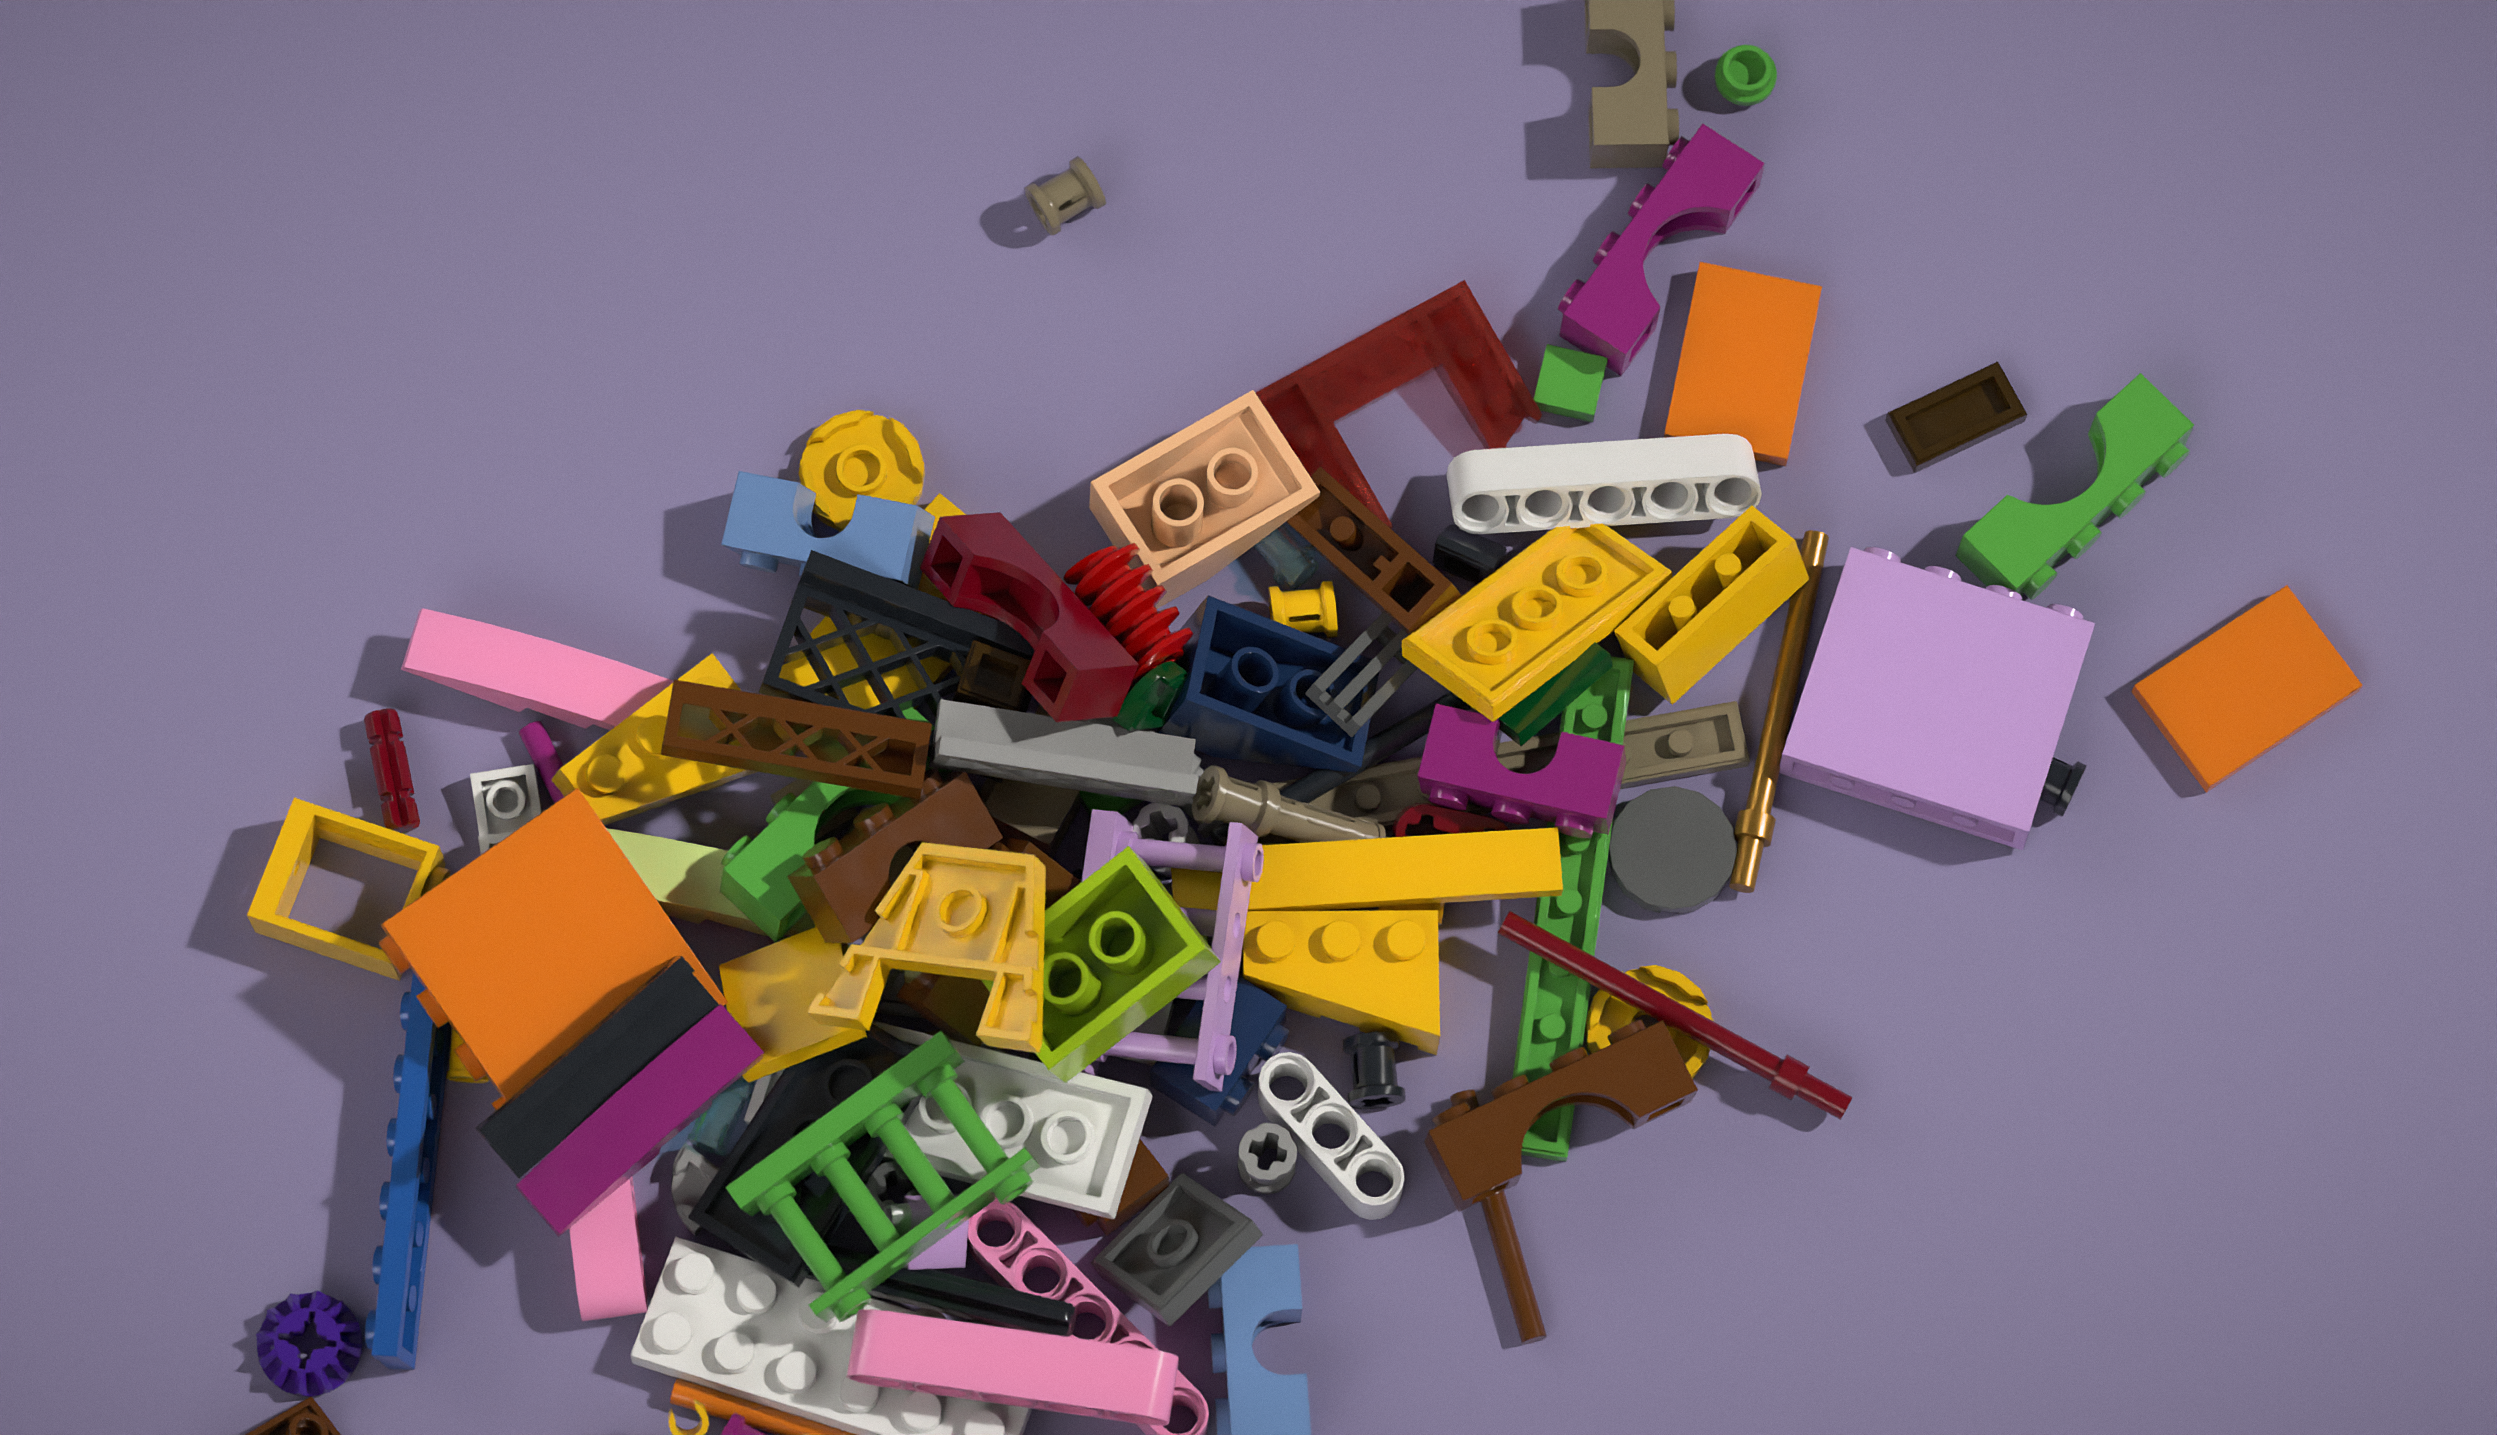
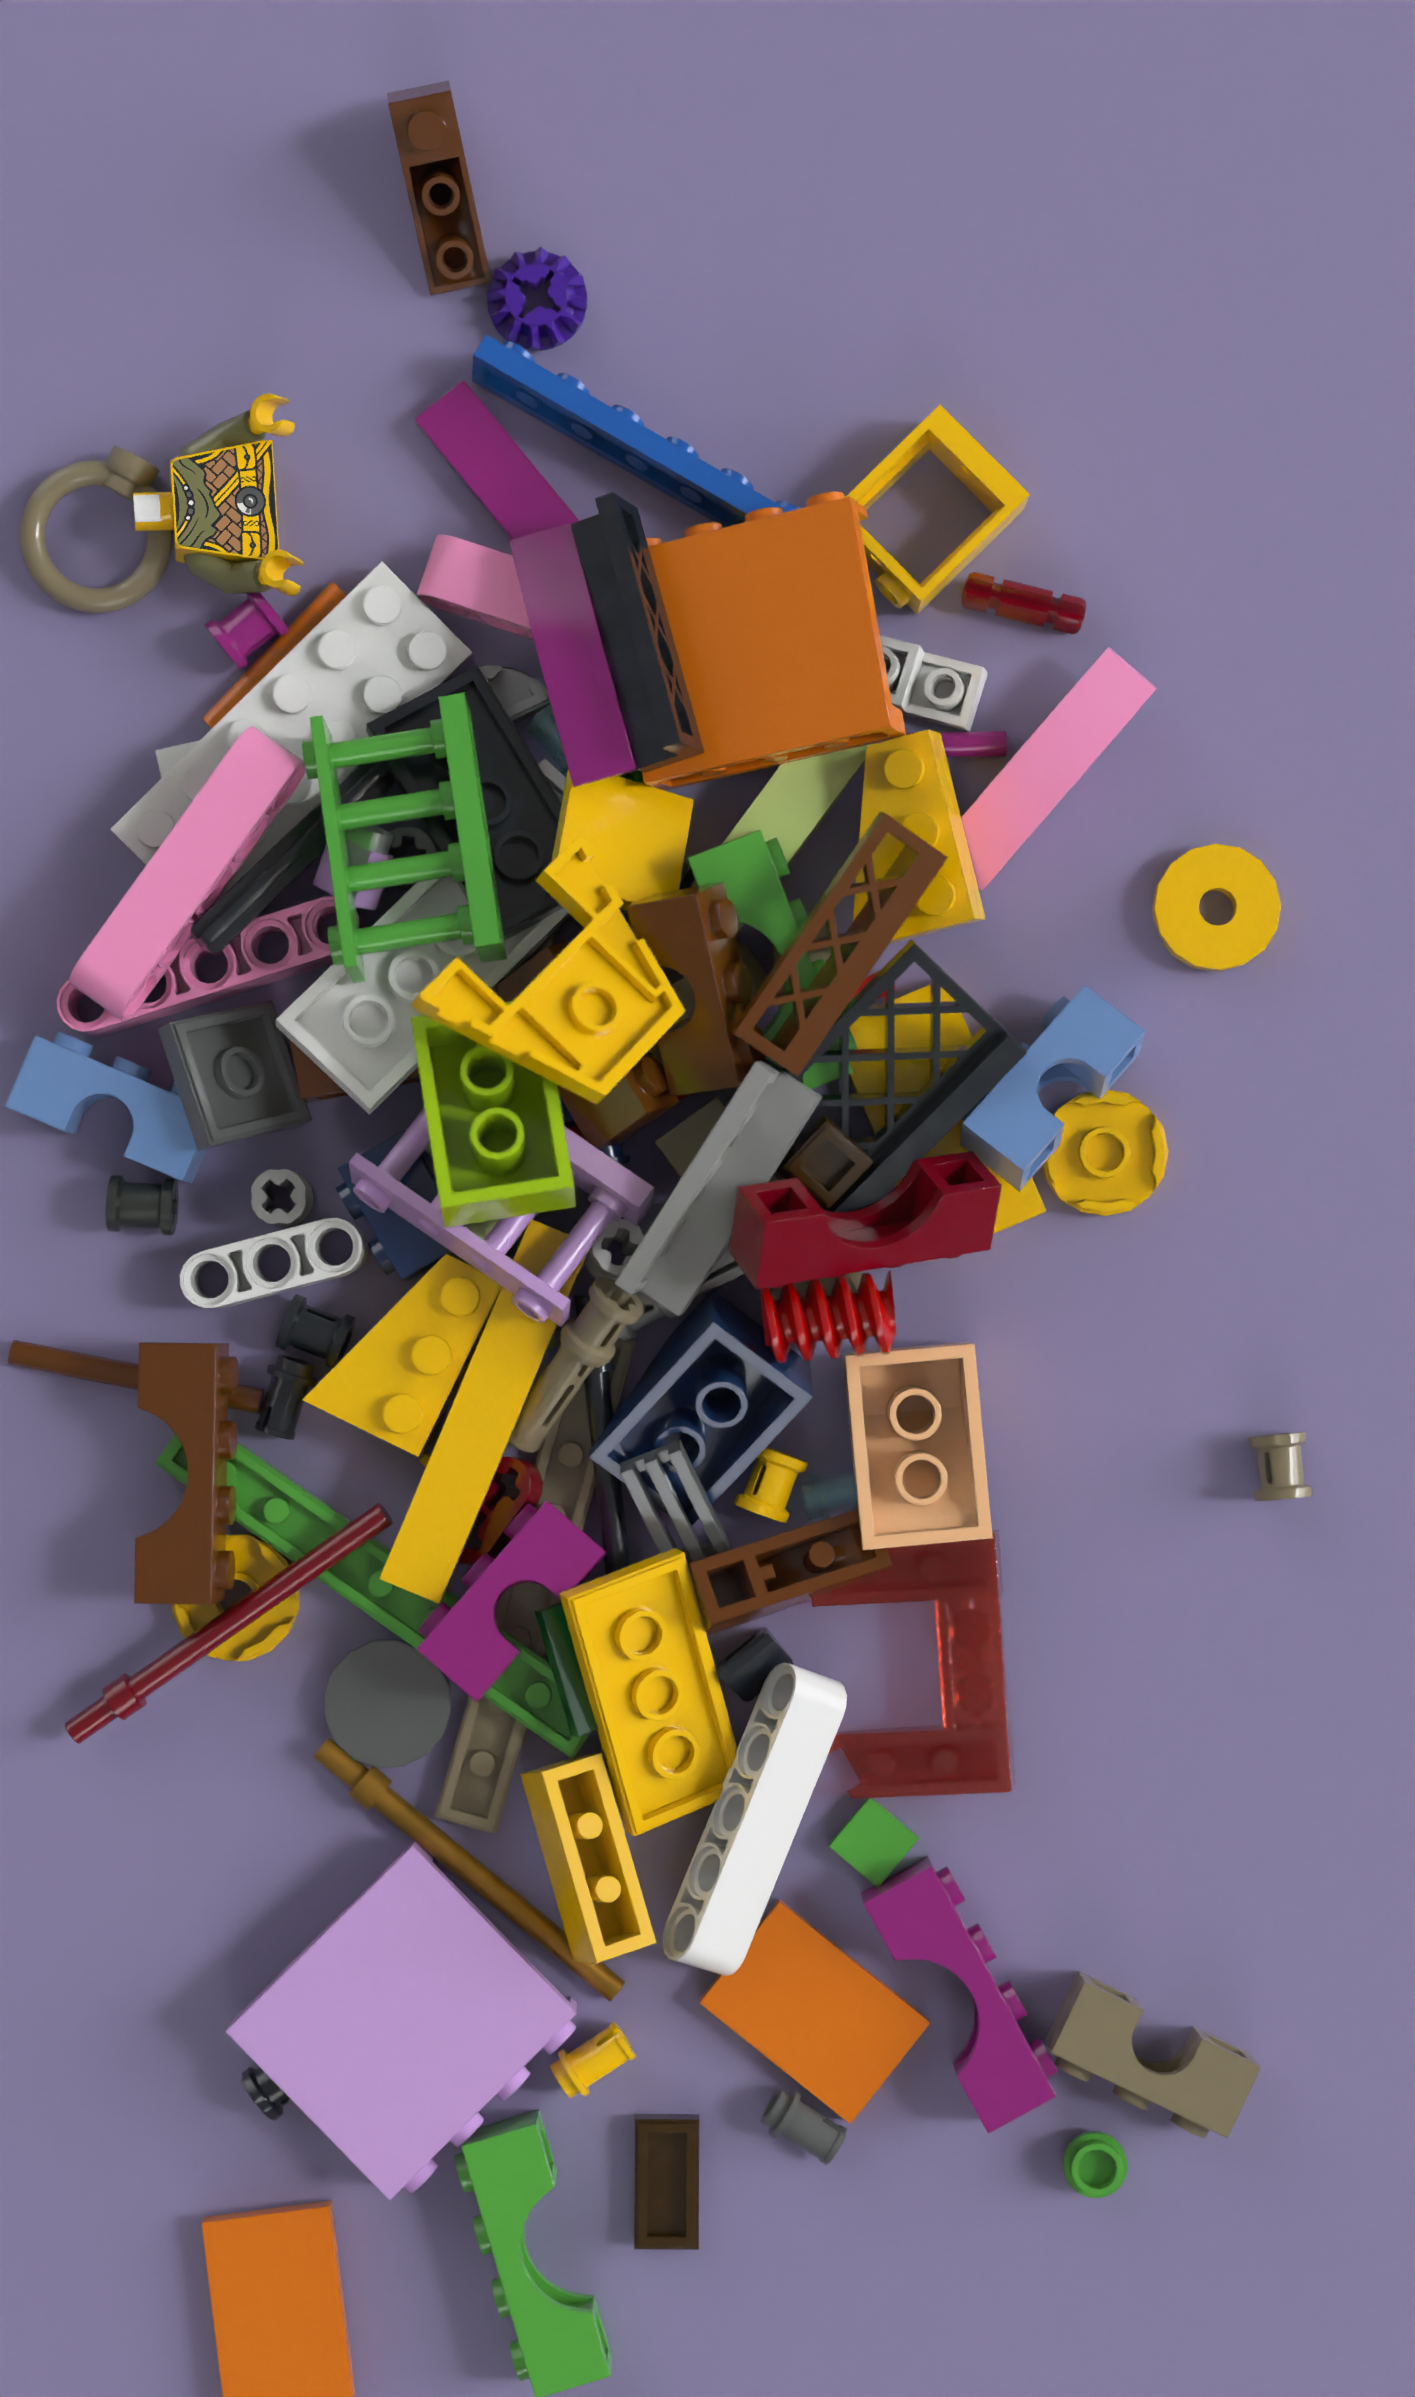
camera: 120 degrees right, 15 degrees up
dark green tile [1112,661,1189,731] -> none
none -> pearl dark grey bush [105,1175,179,1235]
none -> black pin [255,1354,318,1440]
none -> magenta tile [415,379,579,540]
none -> yellow pin [550,2021,637,2099]
none -> dark grey pin [761,2088,847,2165]
none -> yellow tile [1152,843,1281,972]

